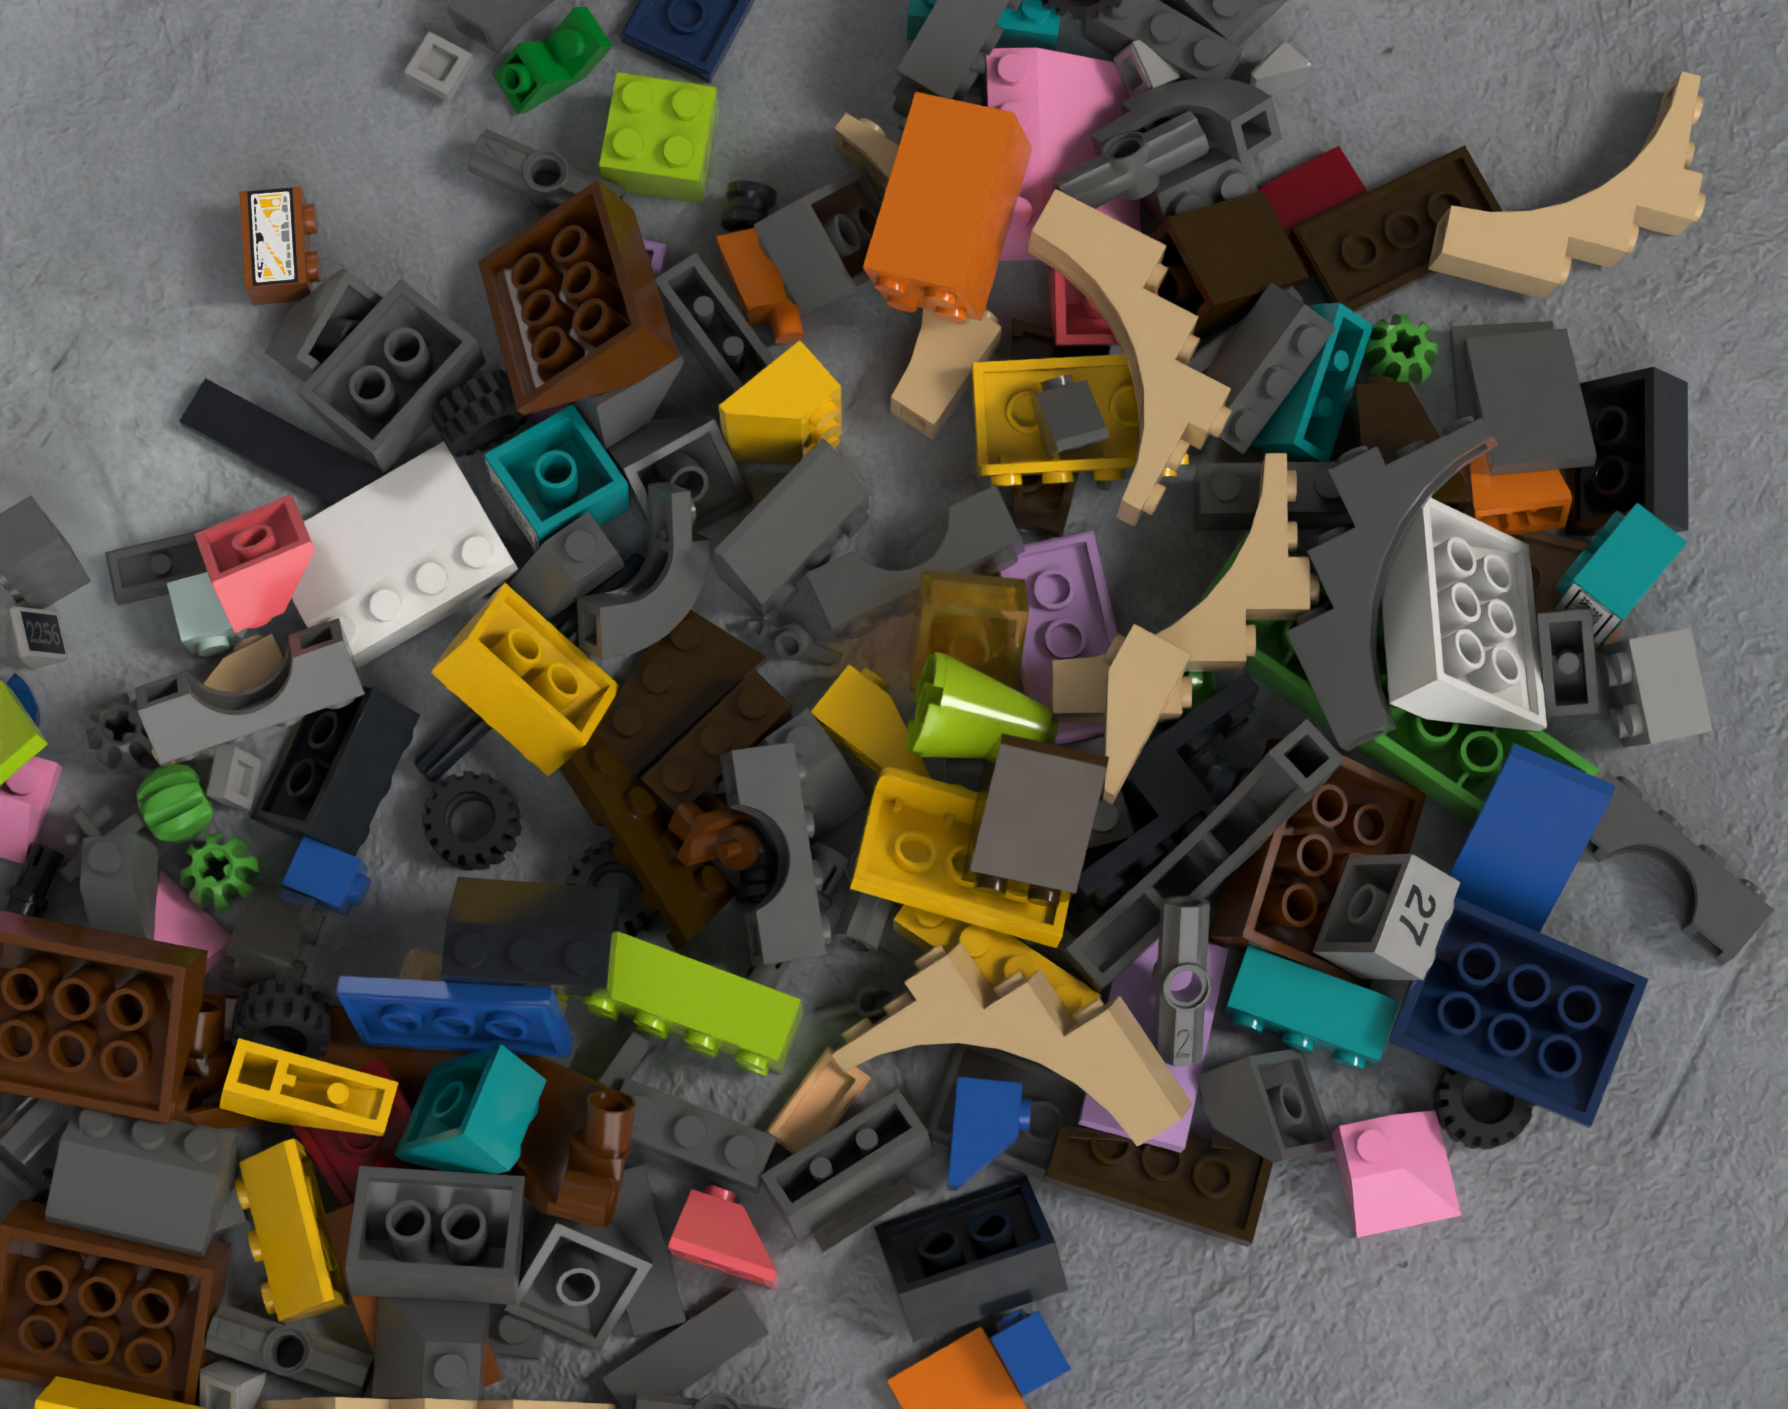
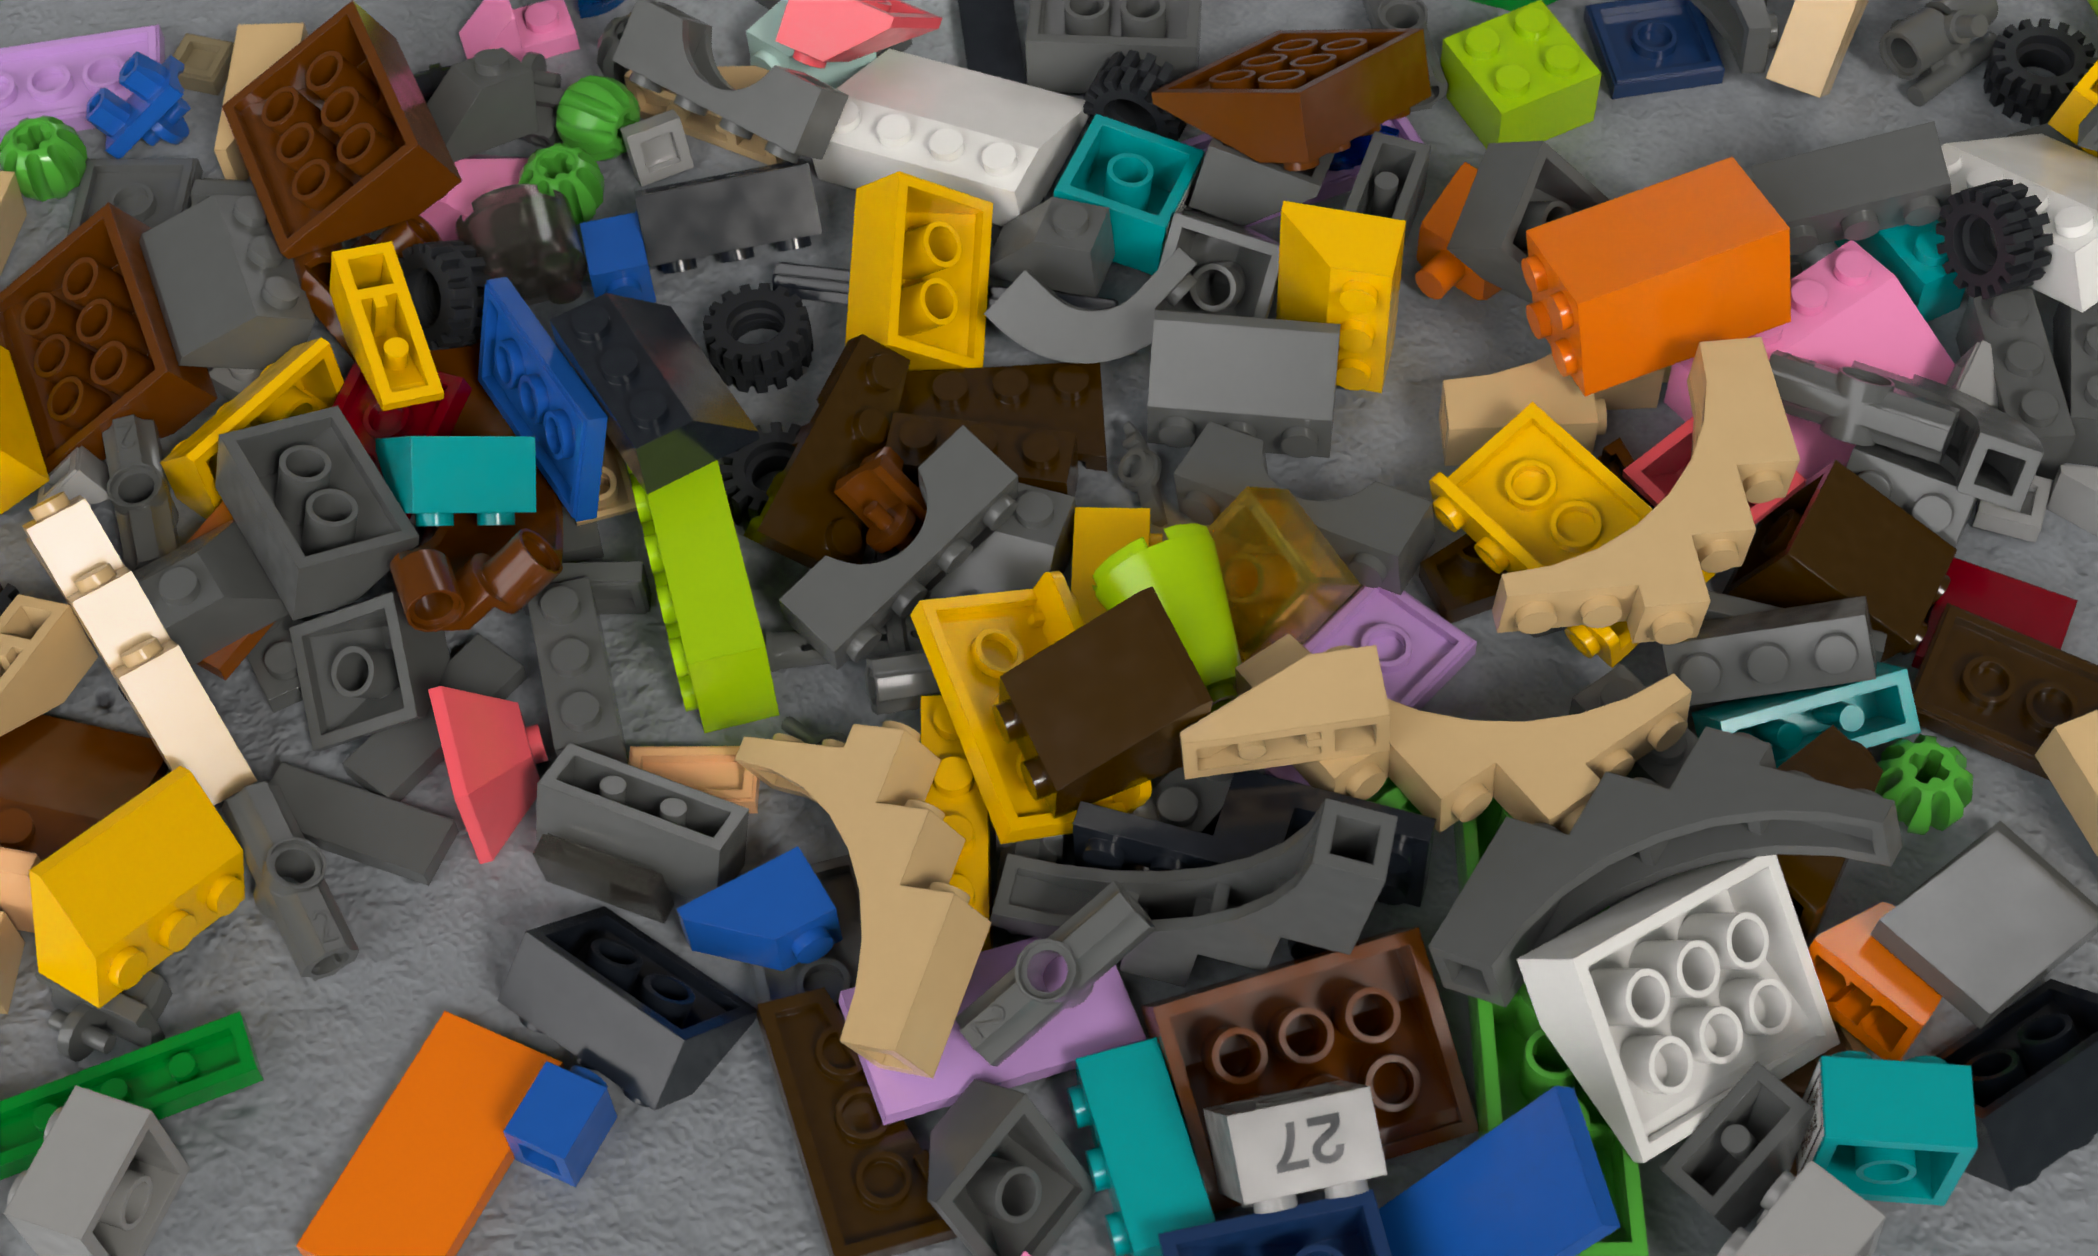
camera: 60 degrees right, 20 degrees down
dark grey slope [1030,374,1109,457] -> none

